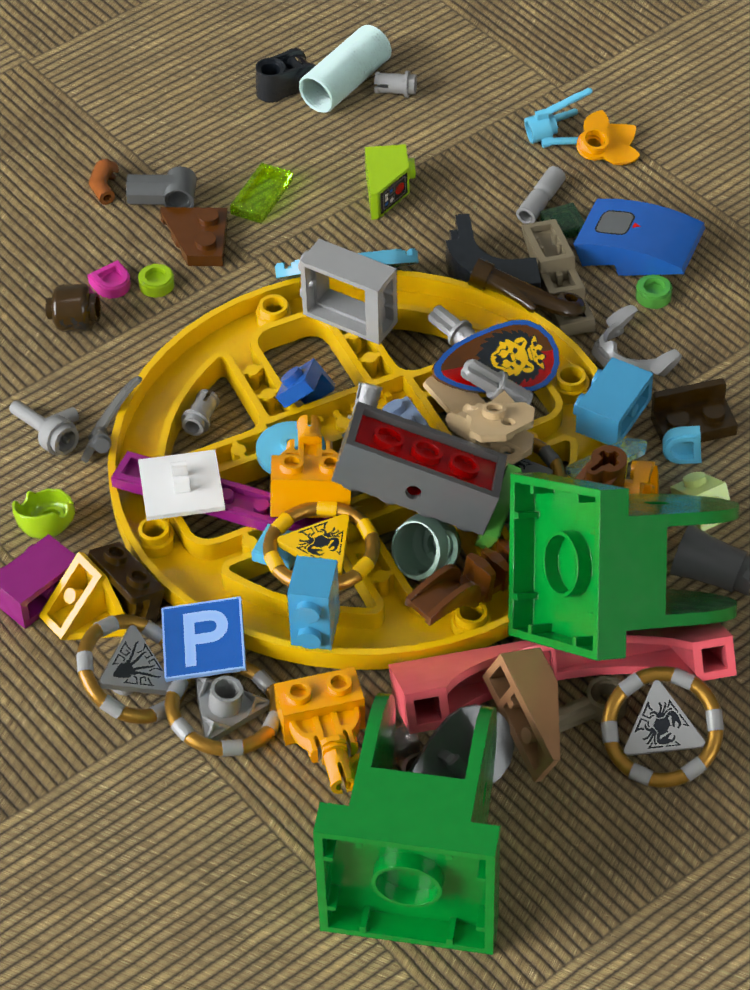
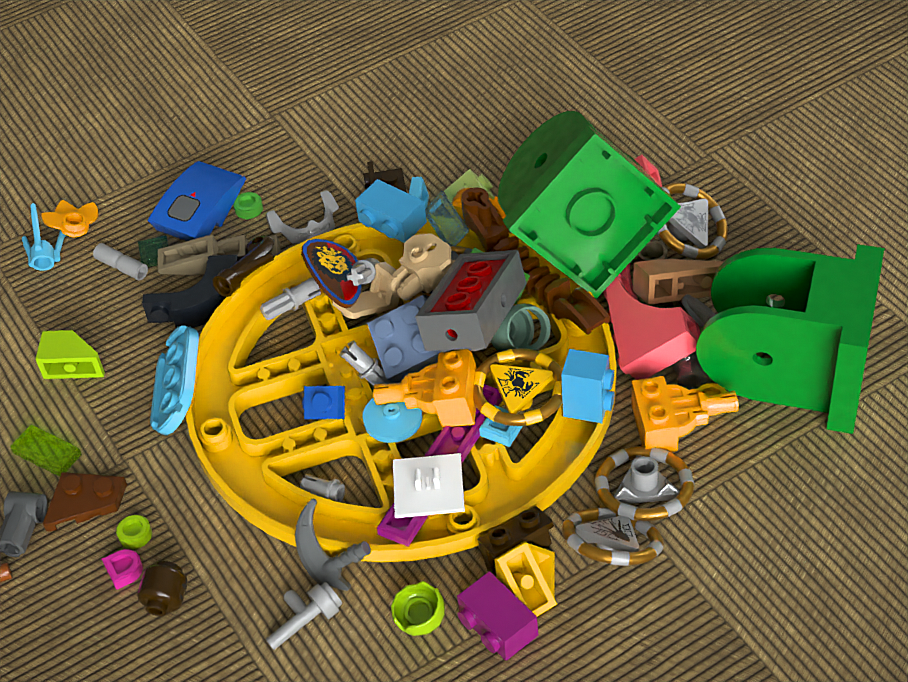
camera: 80 degrees left, 0 degrees up
blue piece [161,596,247,682] -> none
light grey window [298,239,398,345] -> none

